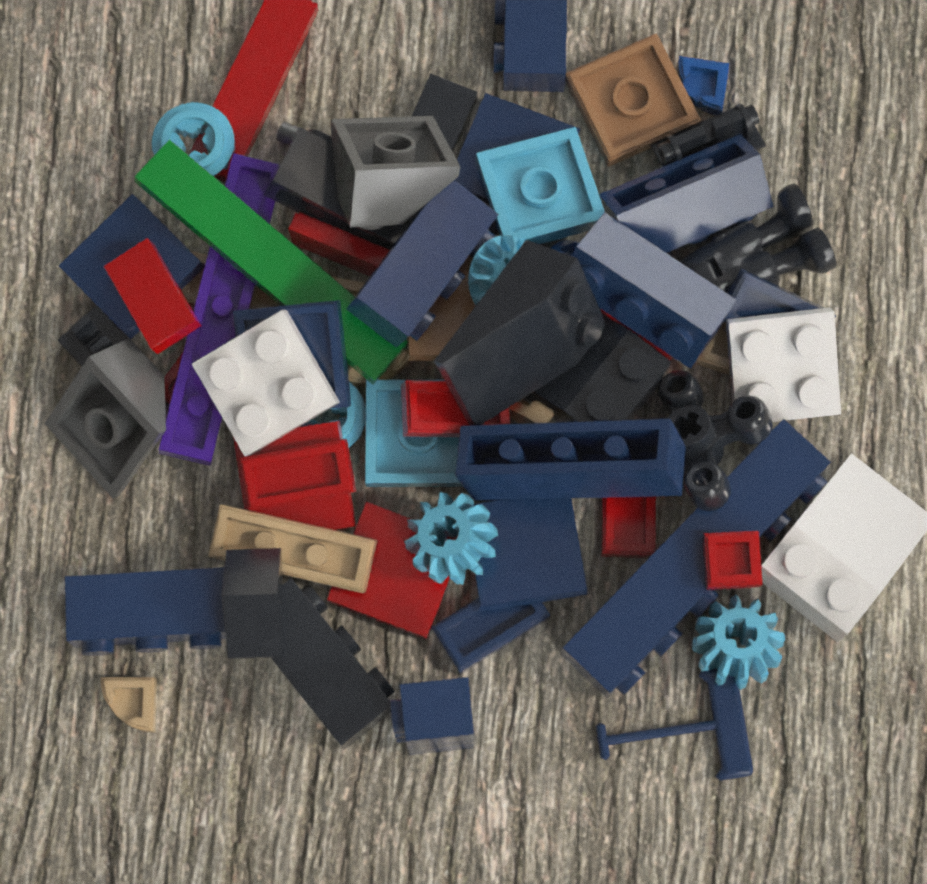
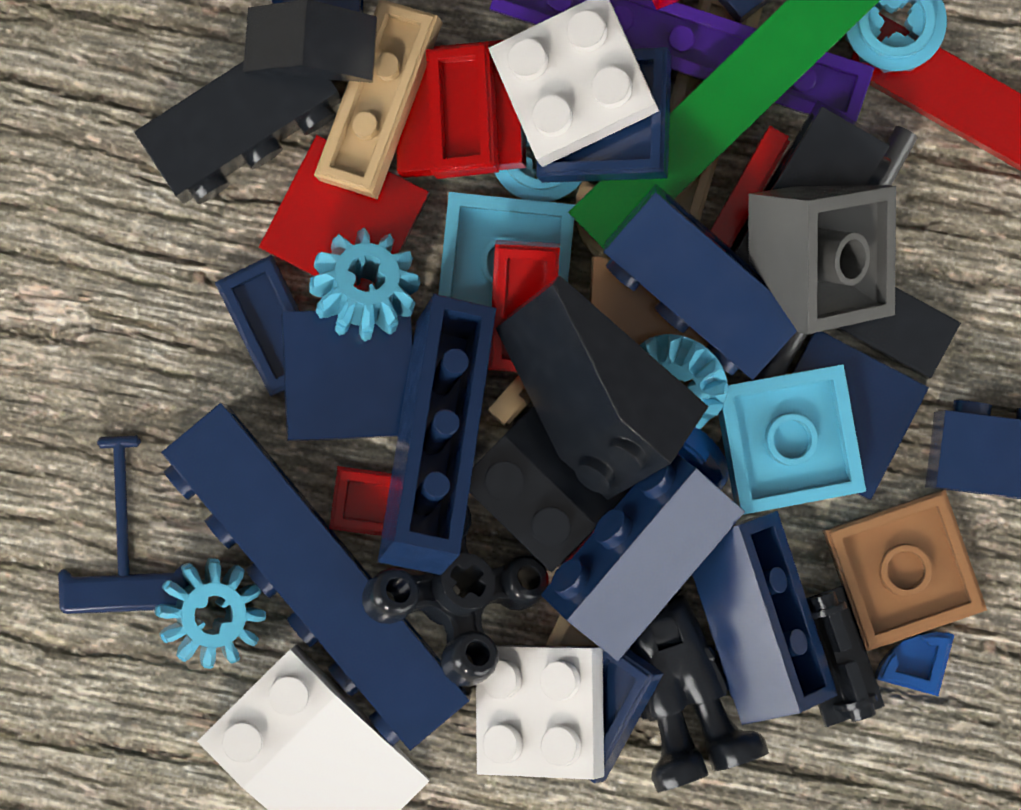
camera: 90 degrees right, 10 degrees up
dark blue brick [390,677,474,755] -> none
red tile [702,531,763,590] -> none

